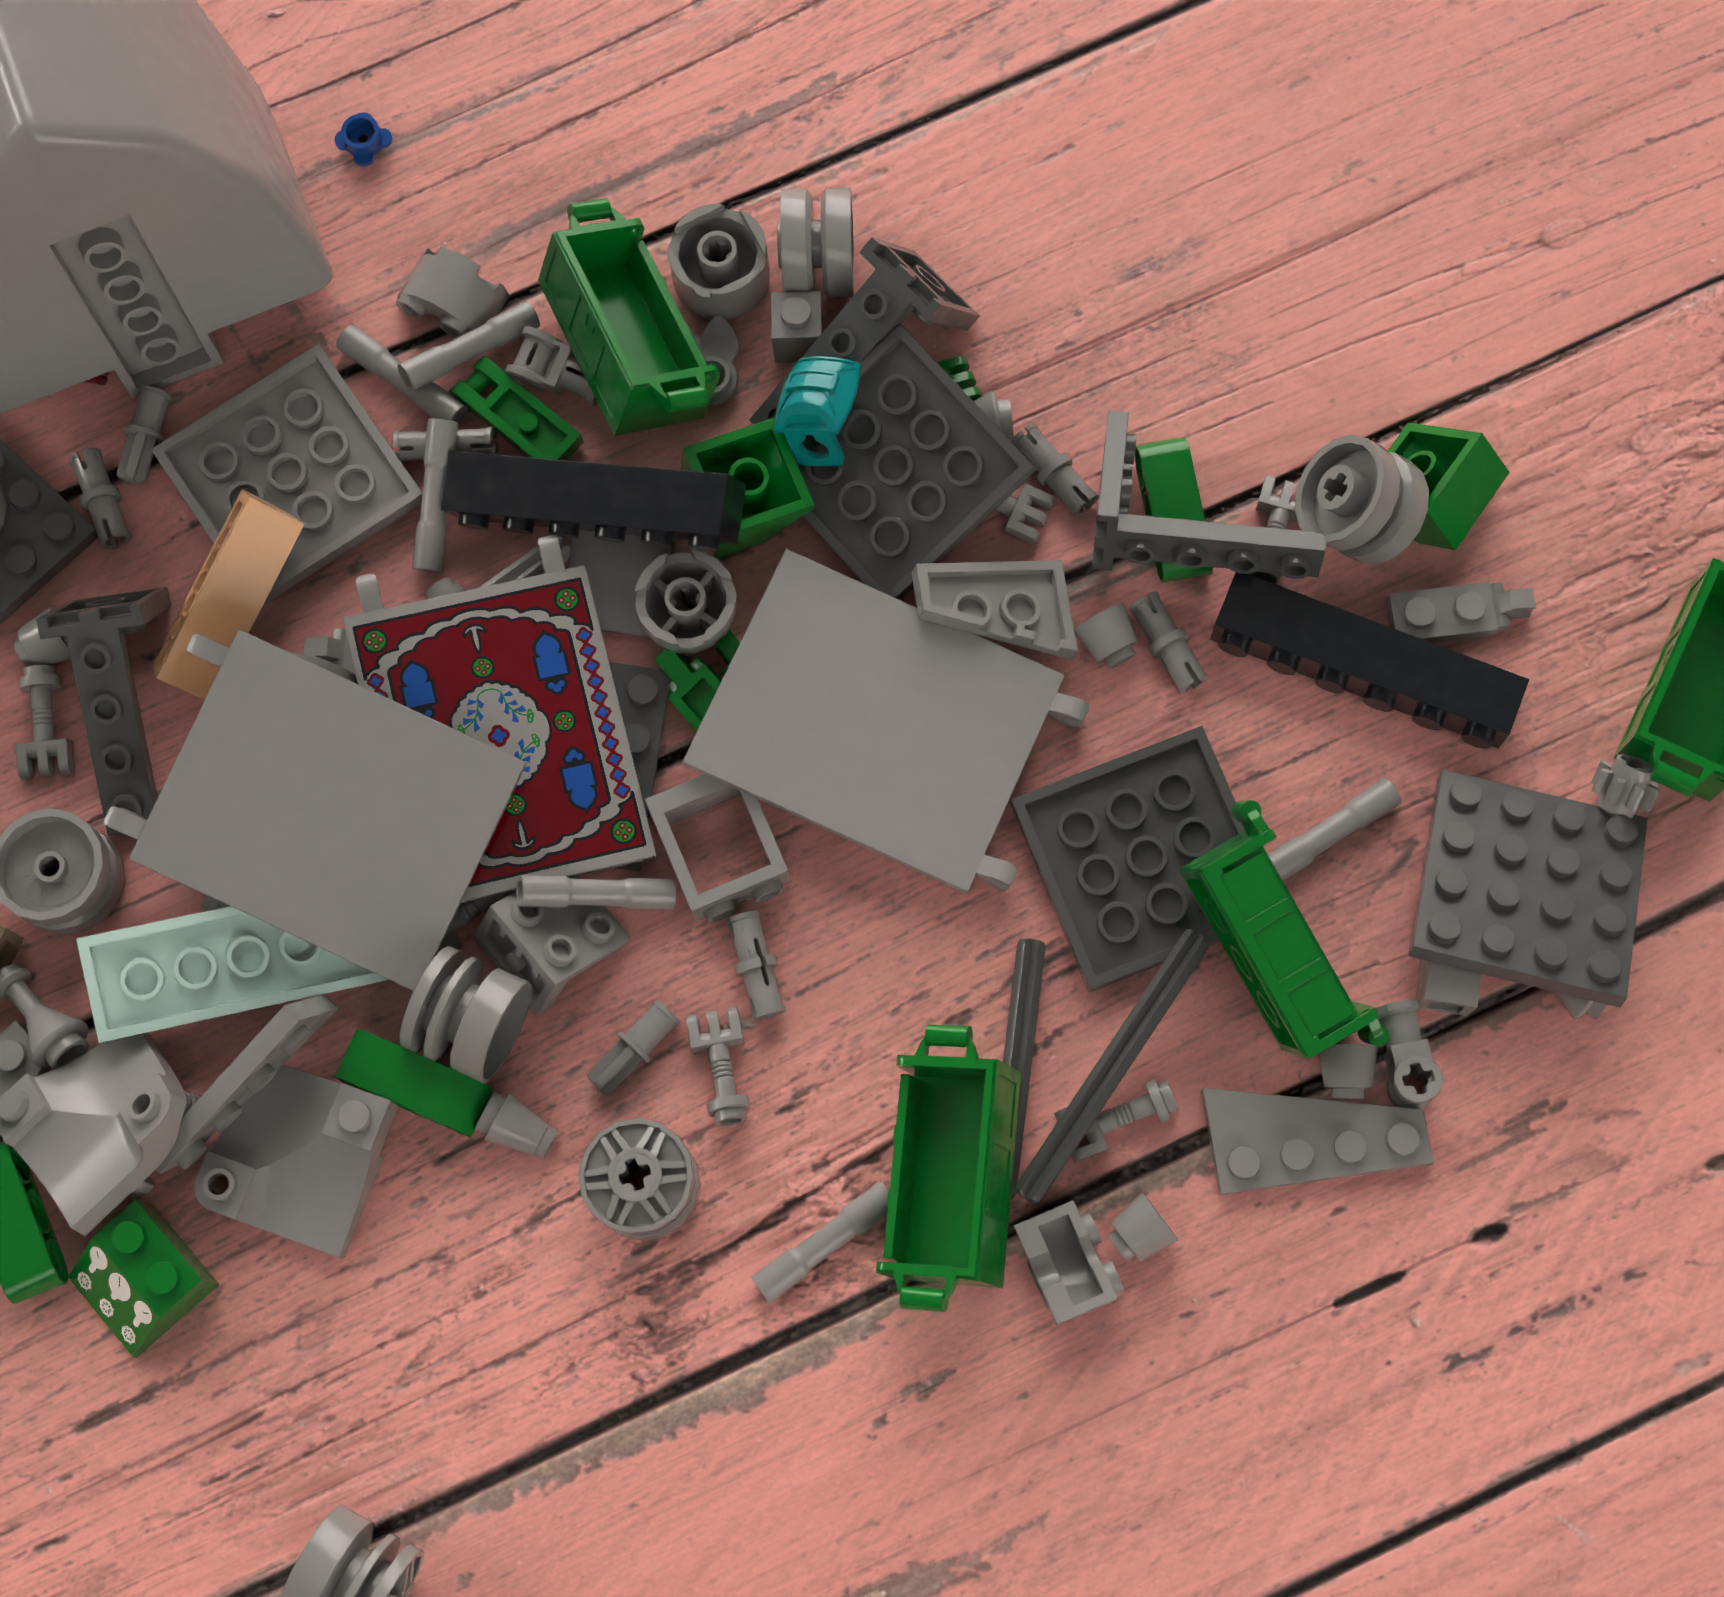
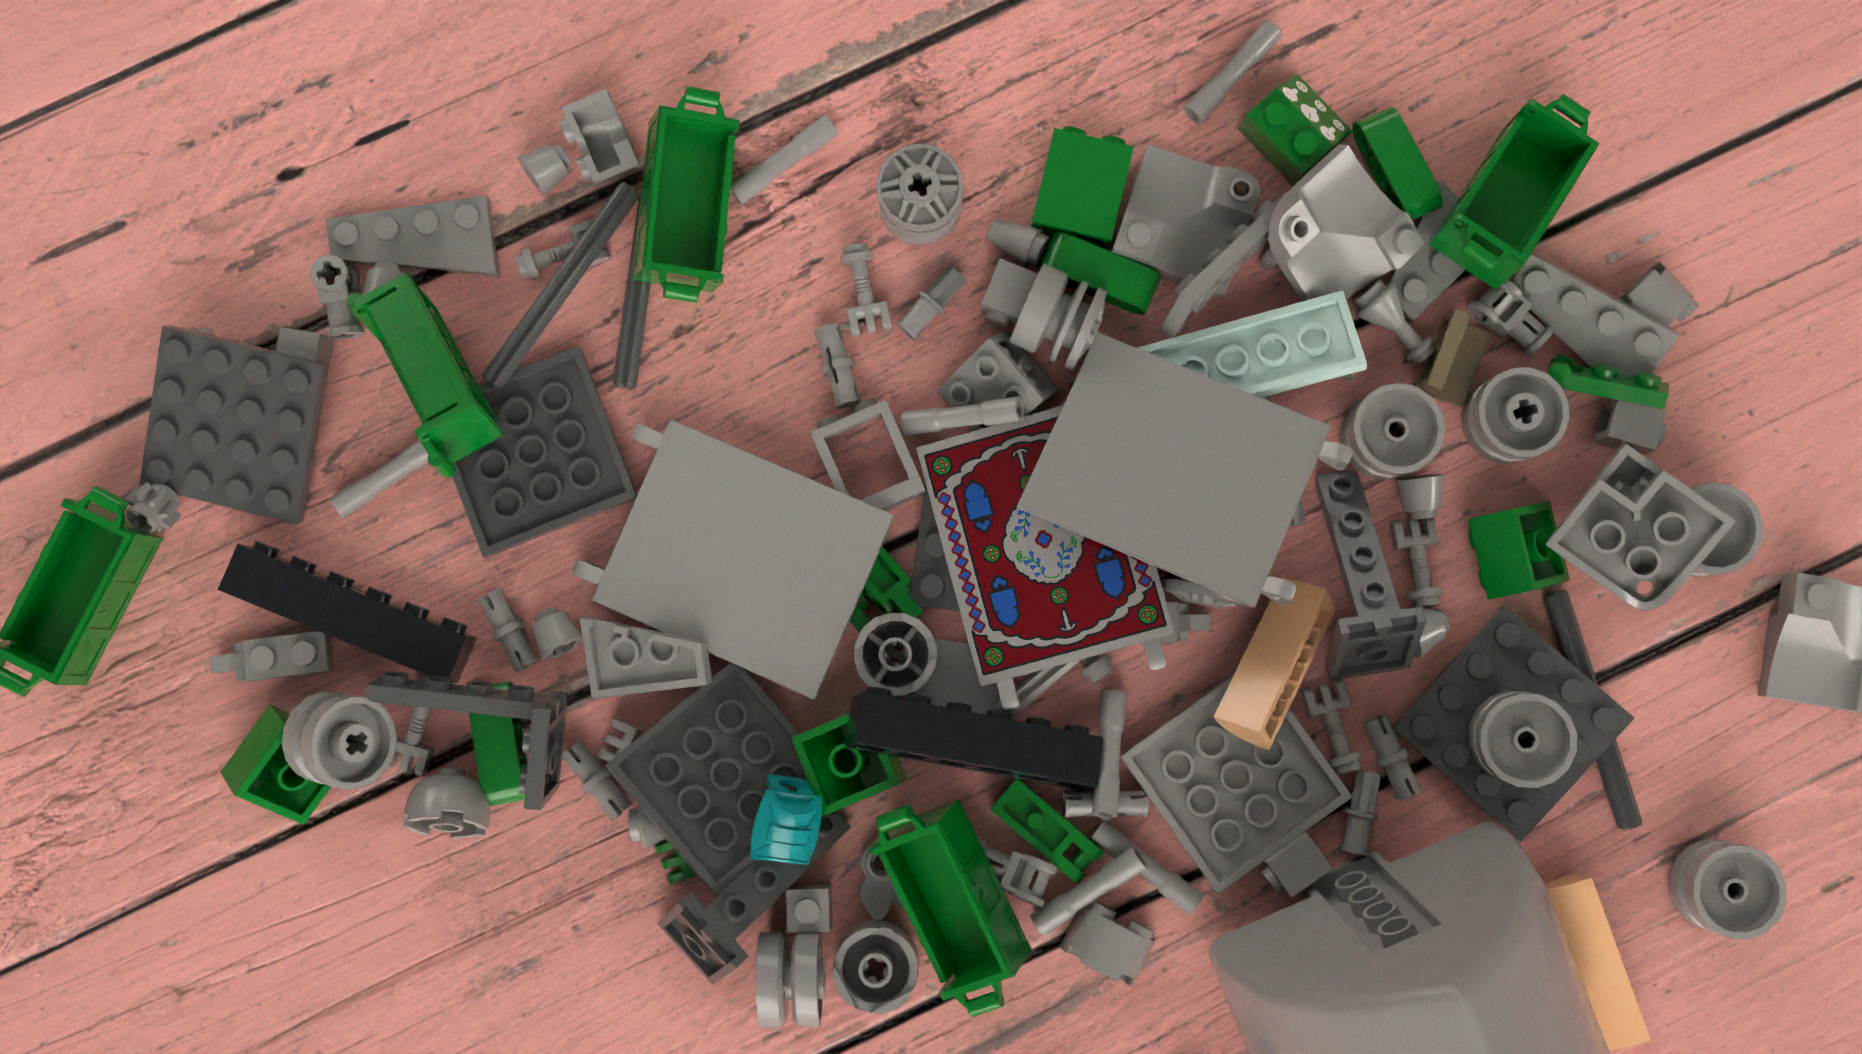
camera: 175 degrees right, 10 degrees up
none -> light grey cylinder [404,768,490,839]
none -> light grey brick [980,259,1038,327]
none -> green brick [1031,126,1134,250]
none -> light grey piece [1183,20,1282,124]
none -> light grey brick [1261,832,1333,898]
none -> light grey hinge [1301,679,1362,775]
none -> light grey hat [1395,474,1443,519]

